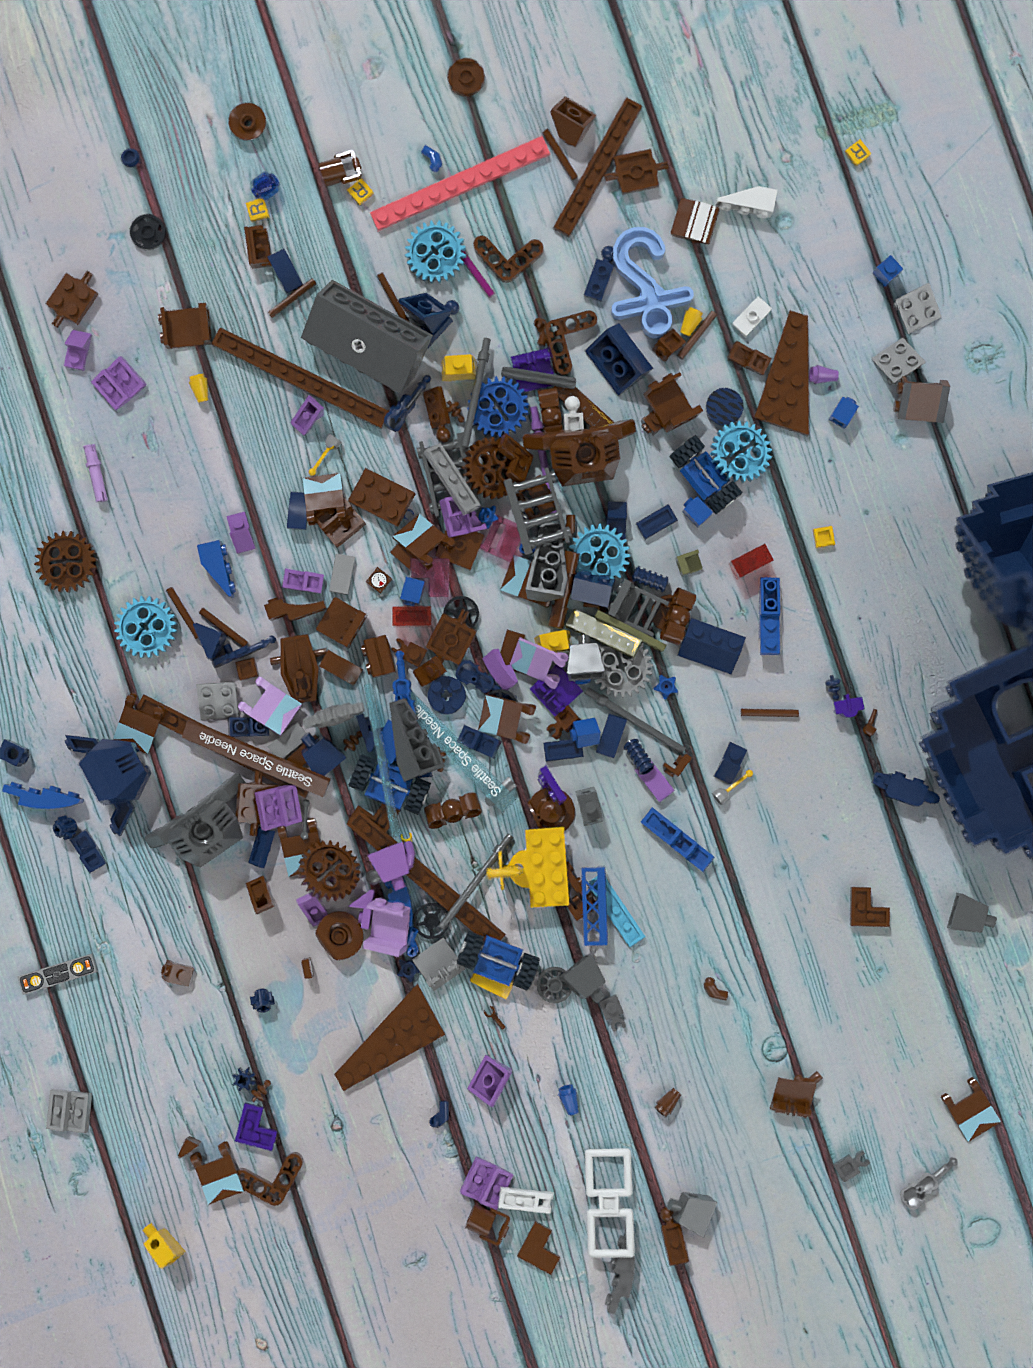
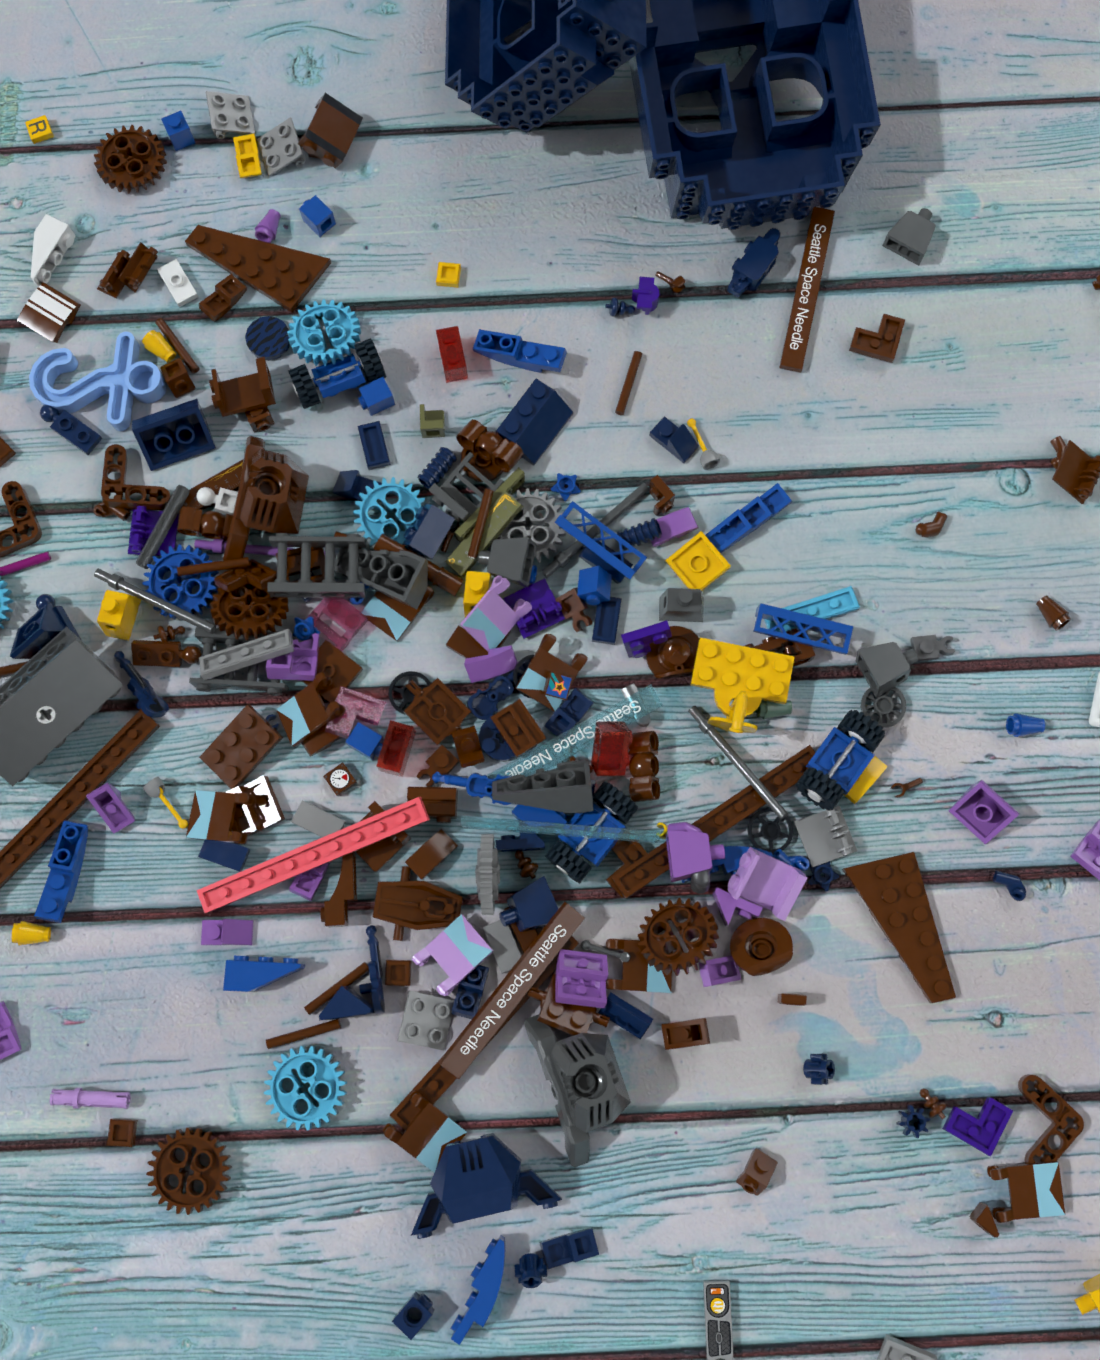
camera: 75 degrees left, 10 degrees down
none -> blue slope [34,821,89,923]
none -> reddish brown gear [94,125,167,194]
none -> reddish brown hinge [97,250,130,299]
none -> reddish brown tile [107,1118,138,1147]
none -> reddish brown hinge [118,242,158,293]
none -> reddish brown bar [177,557,250,576]
none -> coral plate [196,797,430,913]
none -> yellow slope [233,134,262,179]
none -> reddish brown bar [467,489,494,559]
none -> reddish brown plate [490,698,546,758]
none -> tile [543,671,573,700]
none -> blue fence [555,501,647,580]
none -> clear red brick [591,721,633,776]
none -> yellow tile [665,531,731,591]
none -> sand green cone [755,700,792,719]
none -> reddish brown tile [779,207,835,373]

